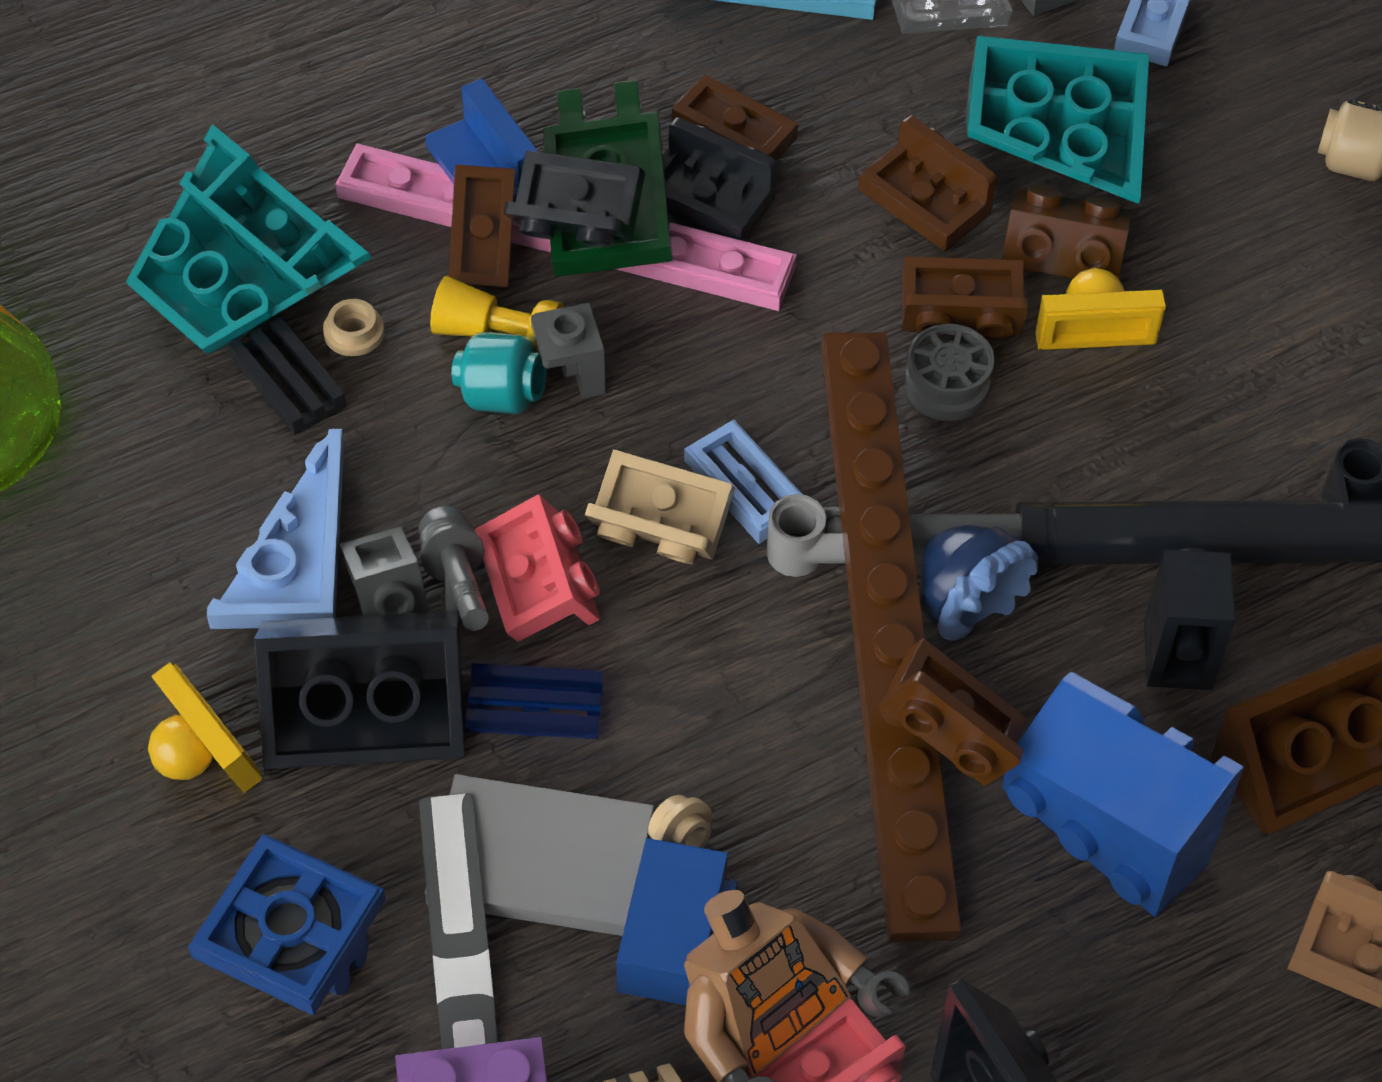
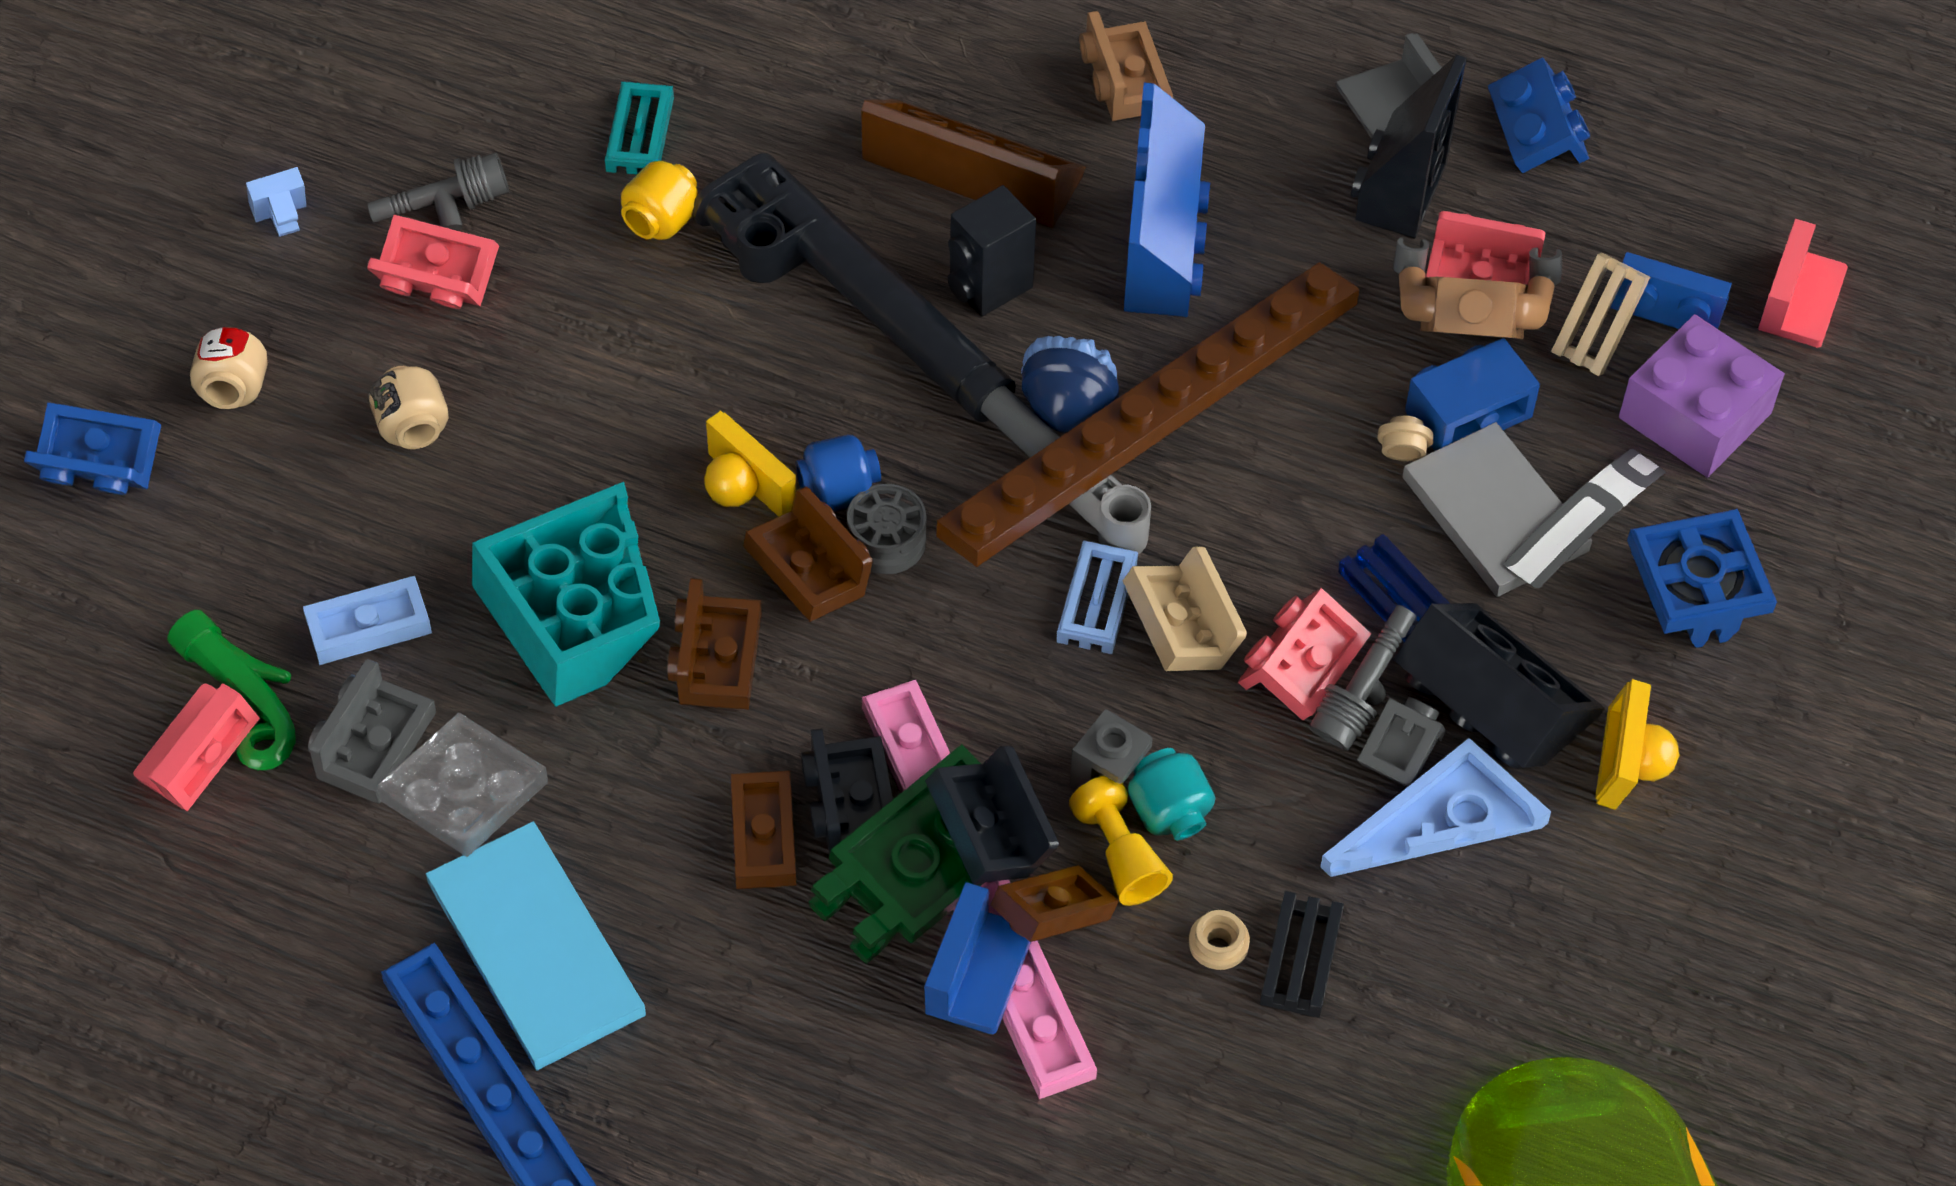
camera: 130 degrees left, 0 degrees up
teal wedge [126,124,372,354] -> none
reddish brown bracket [879,638,1027,787] -> none
reddish brown bracket [1002,185,1132,278] -> none
none -> blue head [795,434,881,512]

